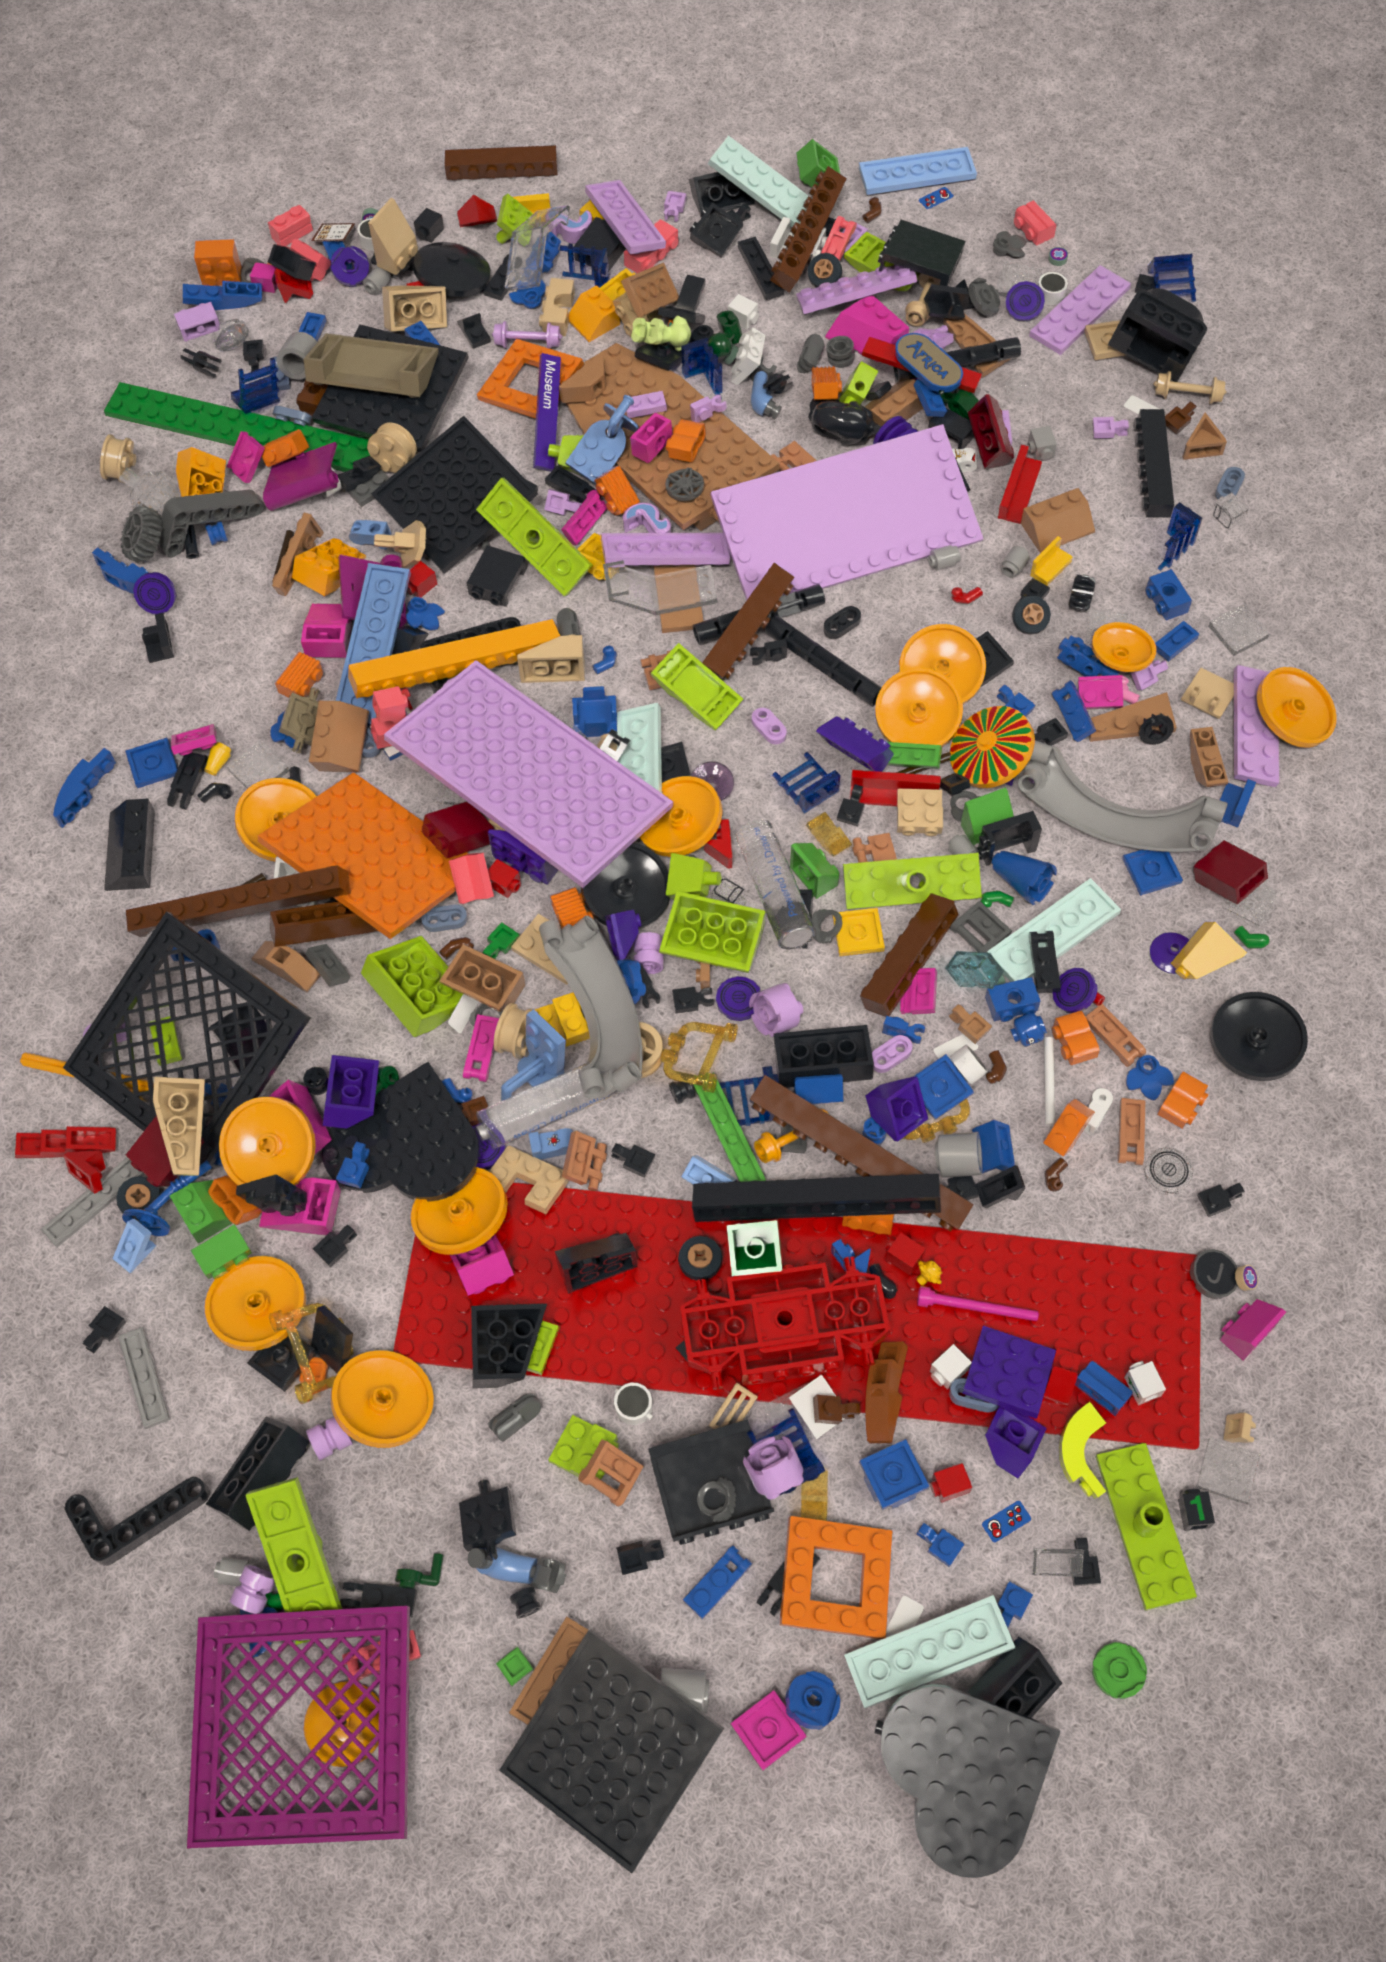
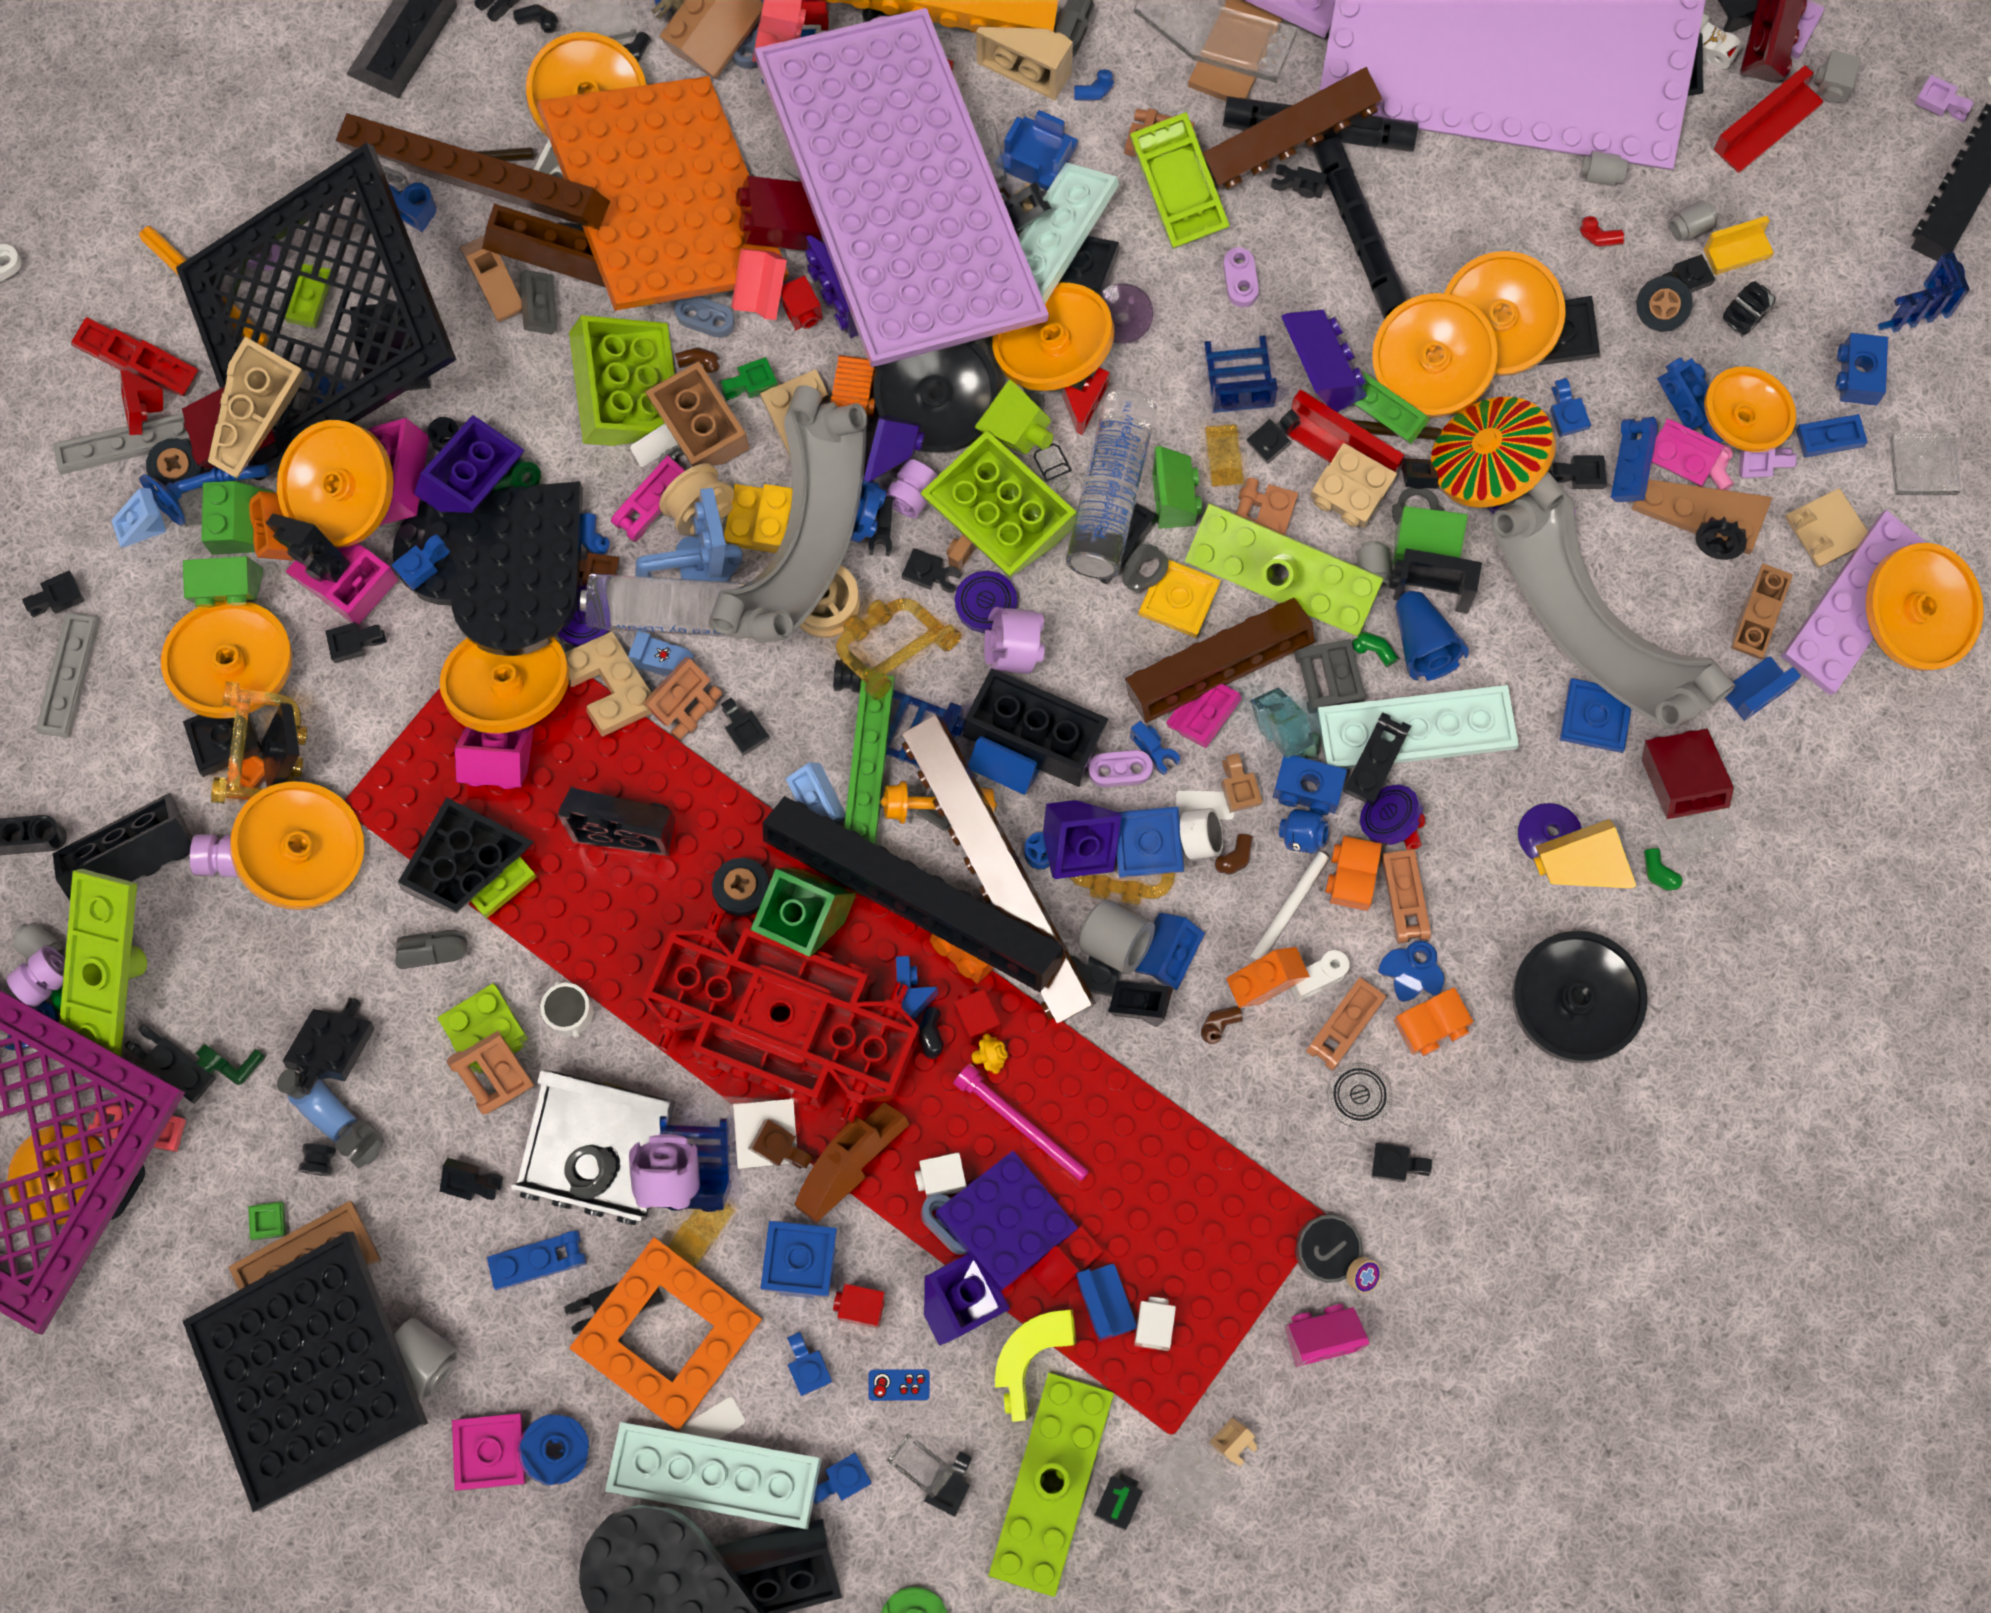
camera: 30 degrees right, 10 degrees up
tan tile [709,1383,758,1429] -> none
black plate [823,606,861,639] -> none
medium nougat slope [1021,488,1095,554] -> none

